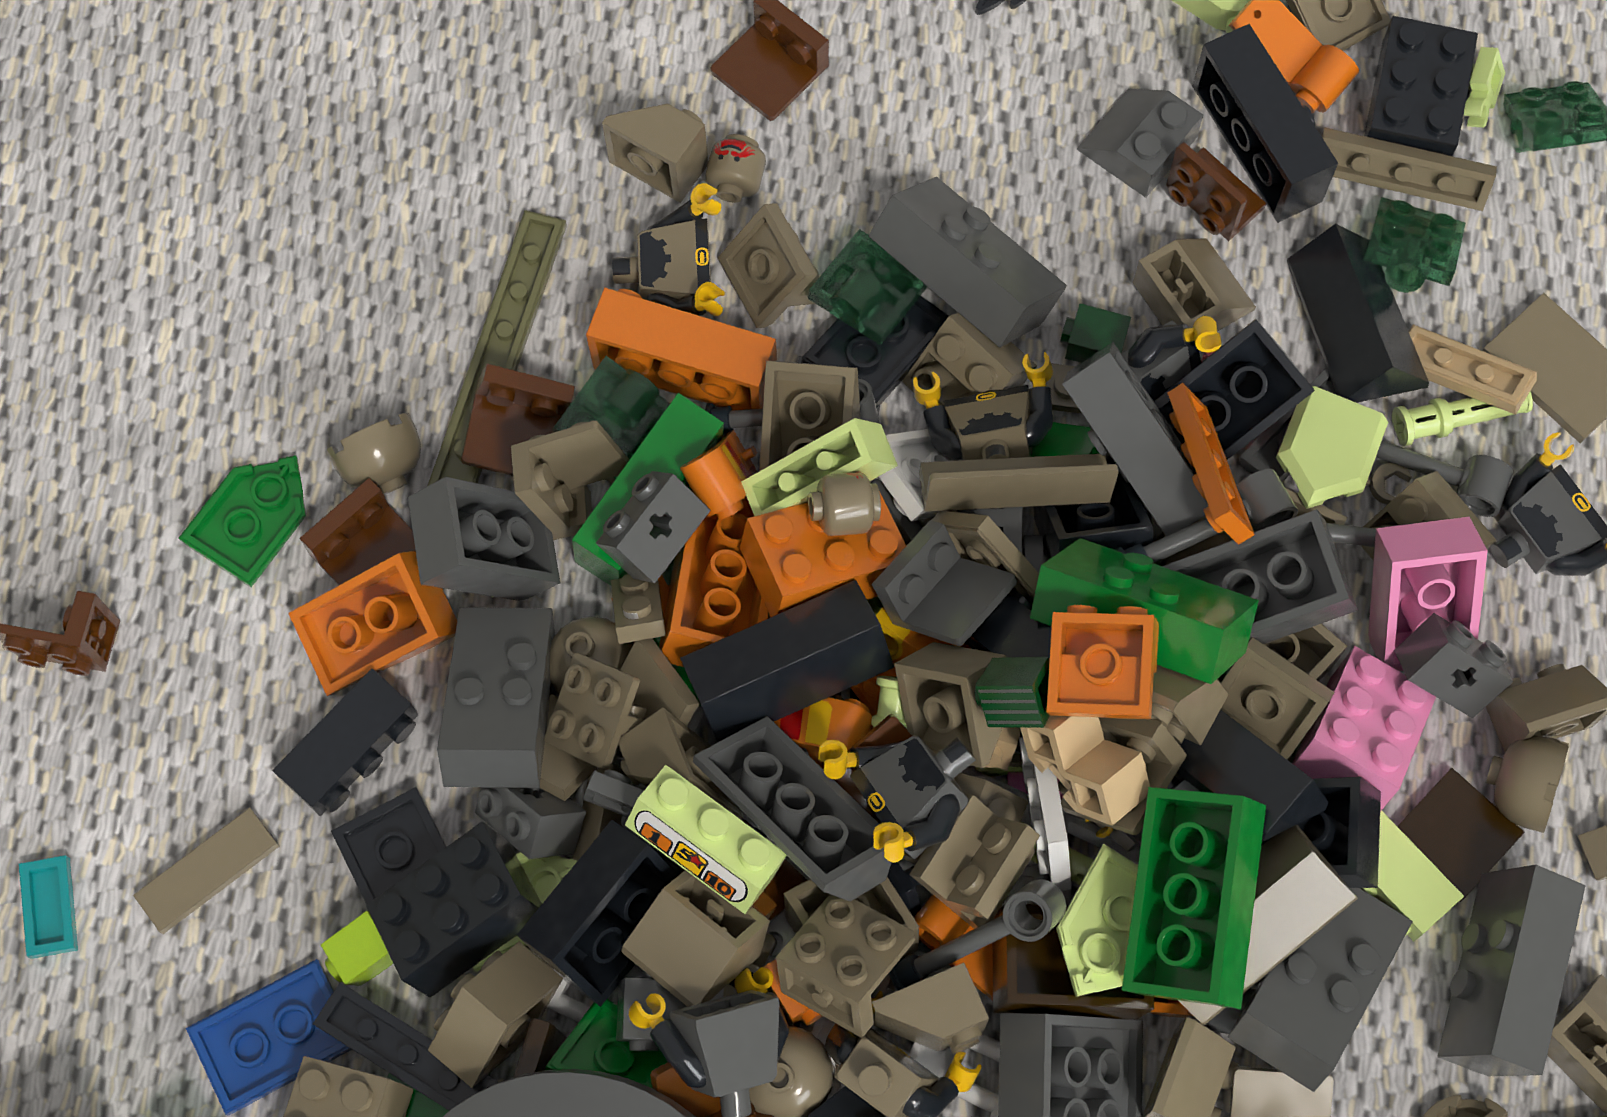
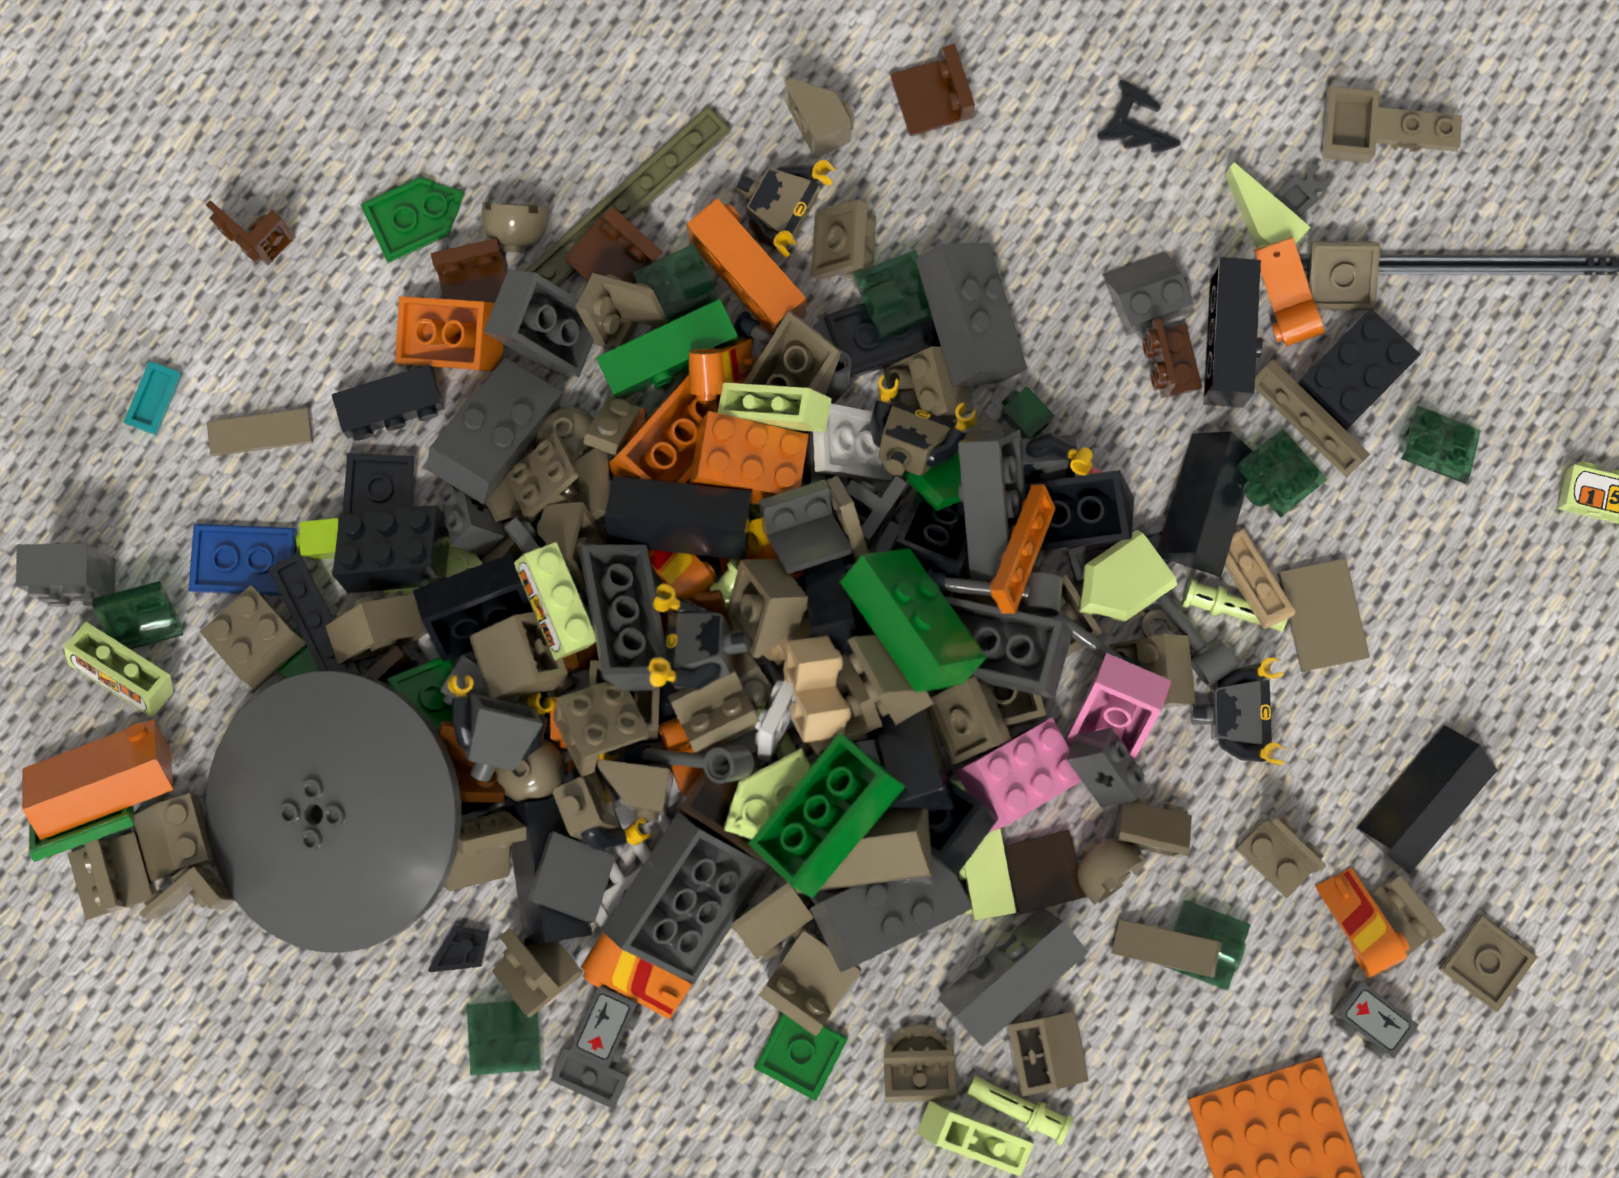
camera: 30 degrees right, 10 degrees up
dark grey brick [596,471,711,583] -> none
dark tan head [705,134,766,203] -> none
dark tan head [808,472,881,536] -> none
dark tan panel [919,454,1118,512] -> none
dark green brick [975,657,1050,728] -> none
orange plate [1046,605,1159,719] -> none
dark tan slope [1133,238,1256,331] -> none
yellowish green plate [1464,47,1505,128] -> none

